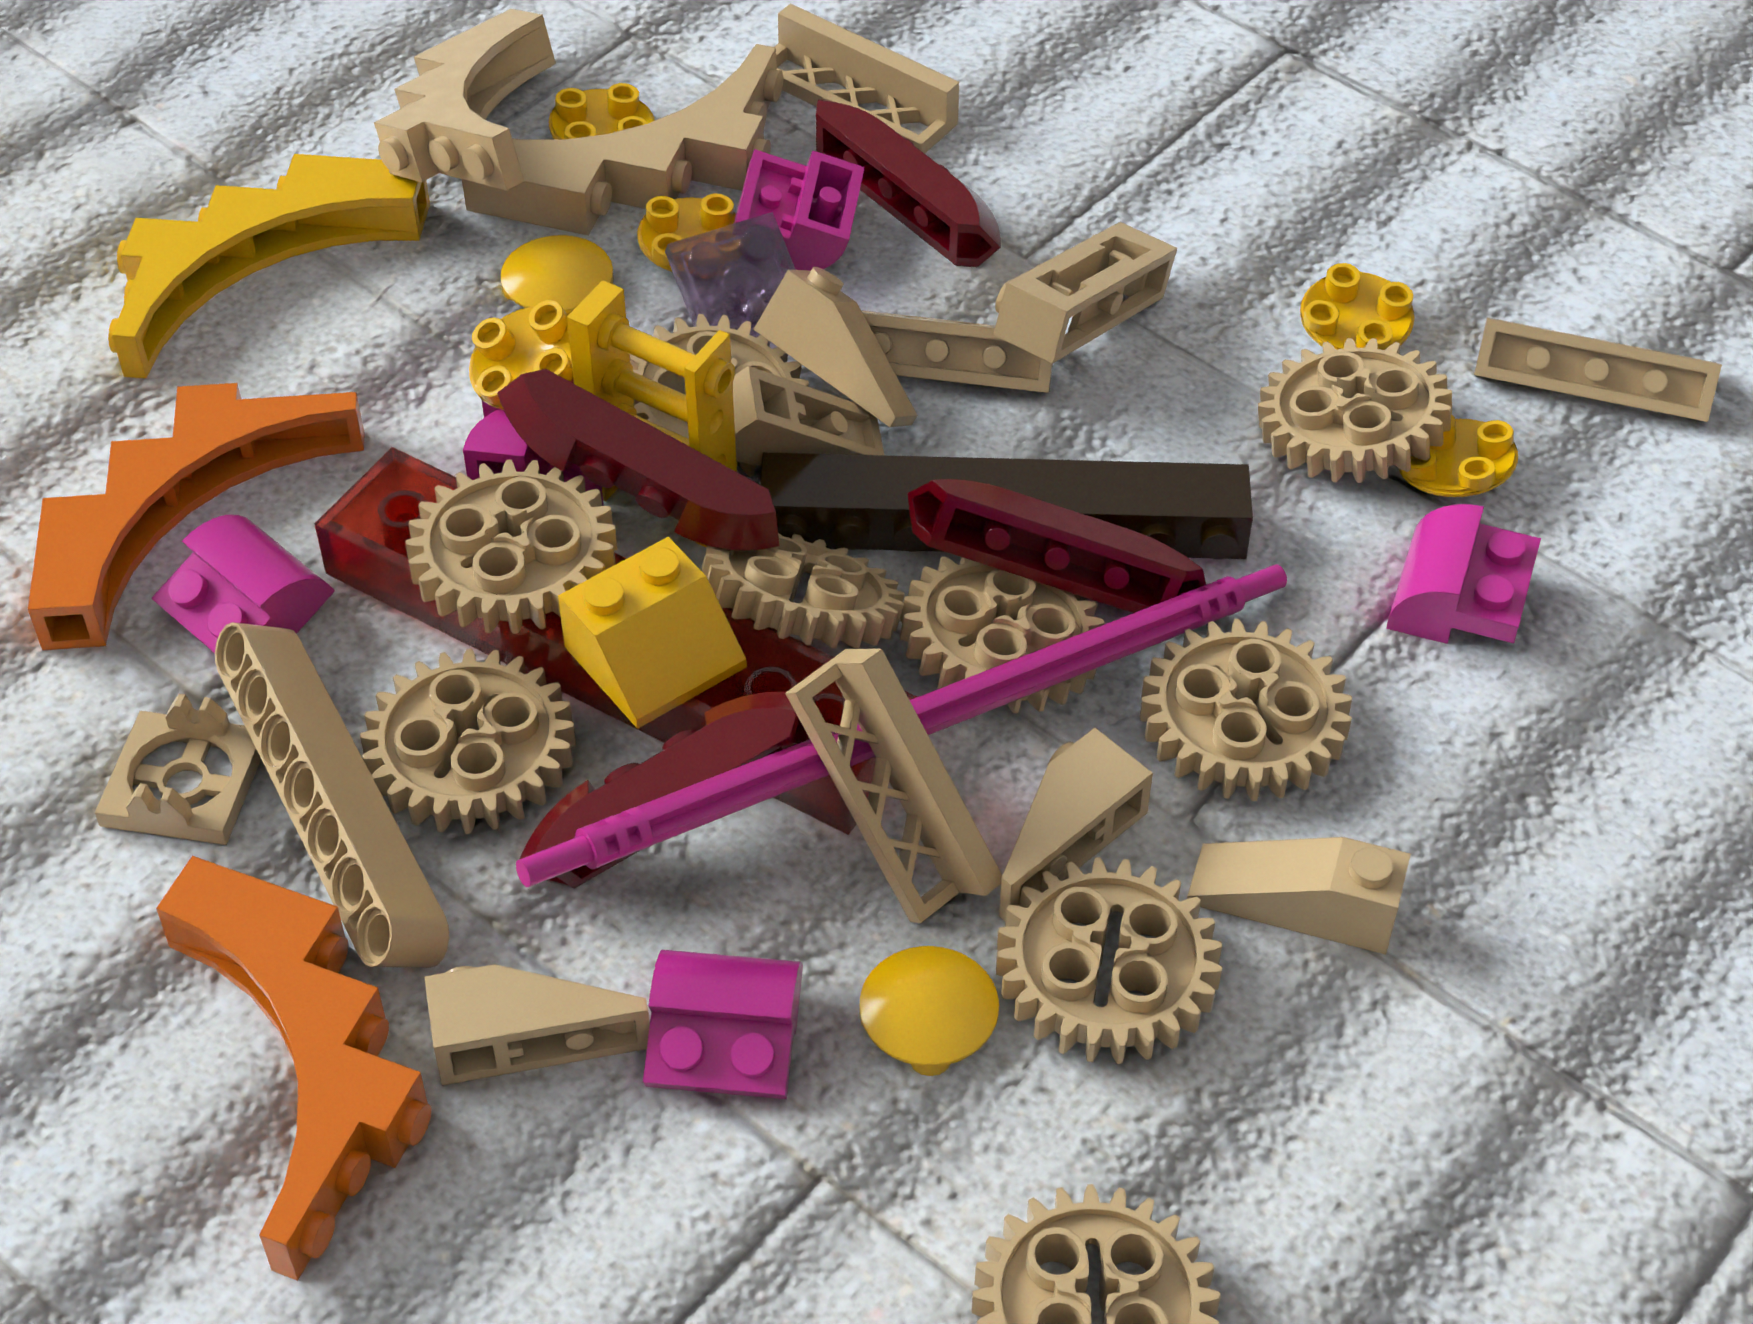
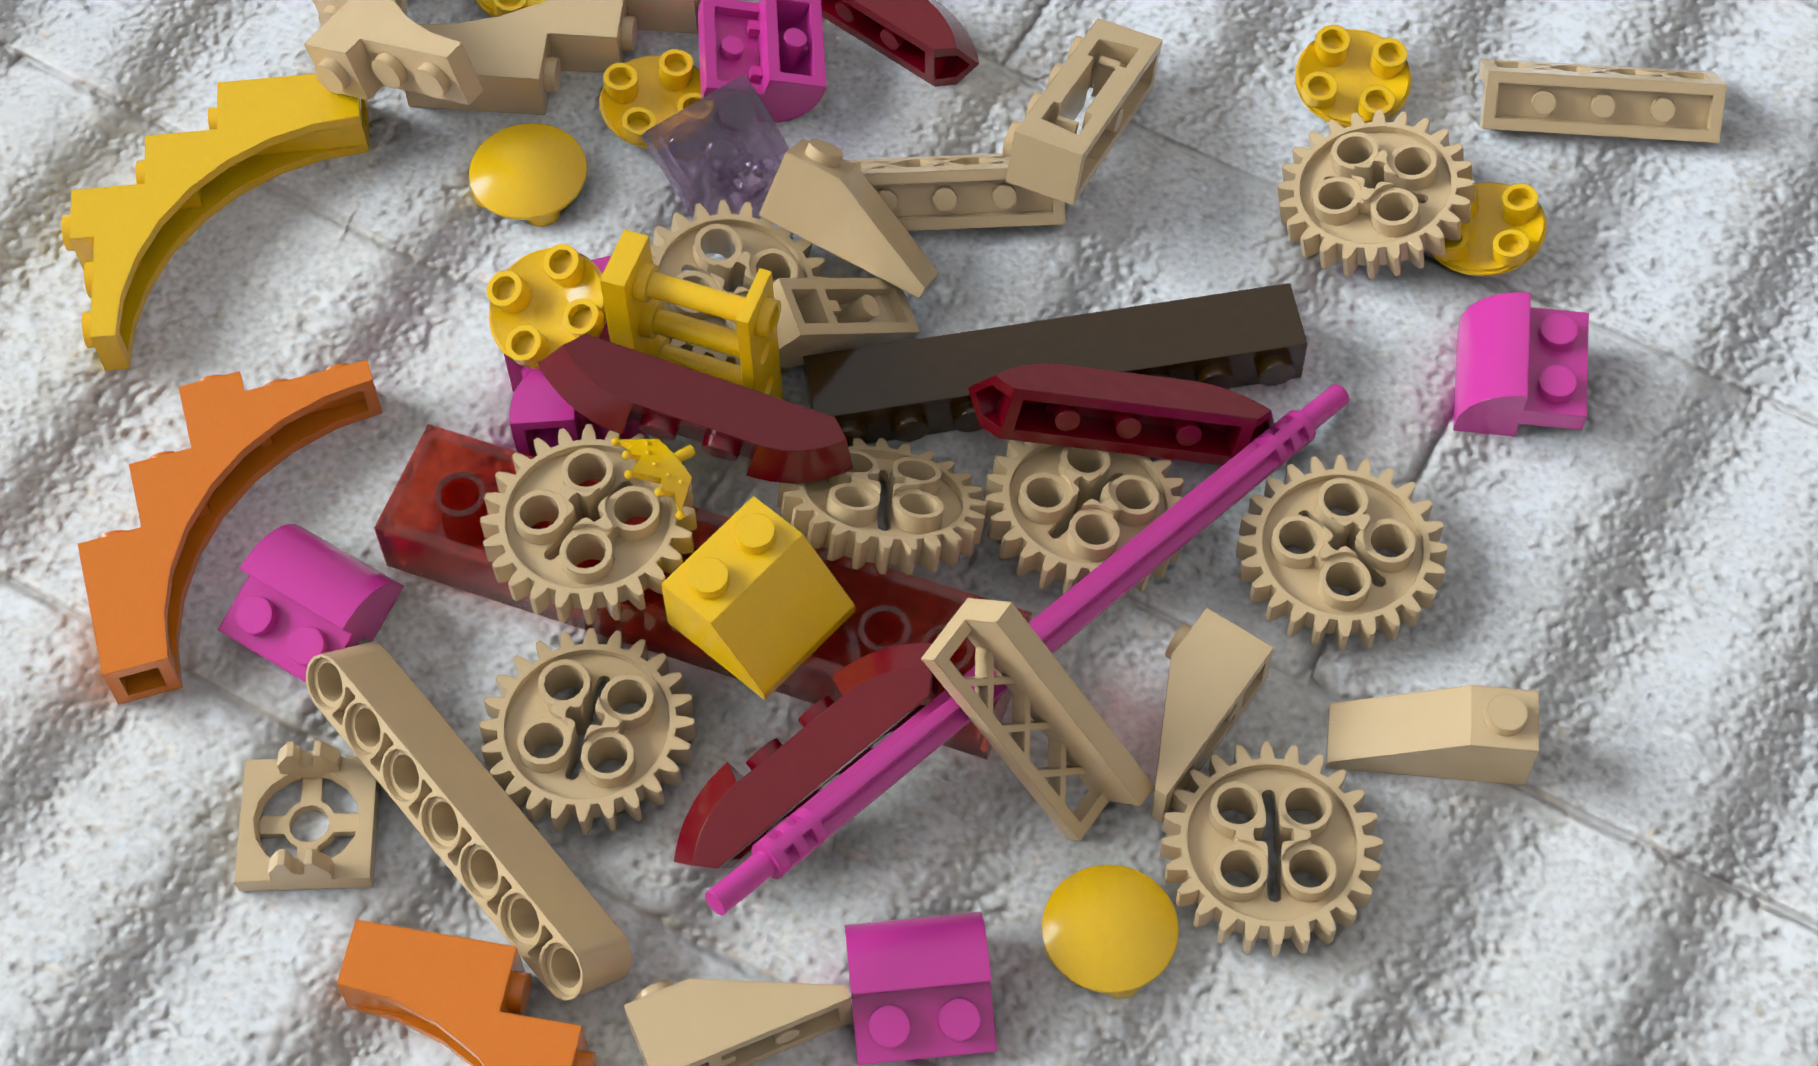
camera: 10 degrees left, 10 degrees up
none -> yellow piece [611,437,696,520]

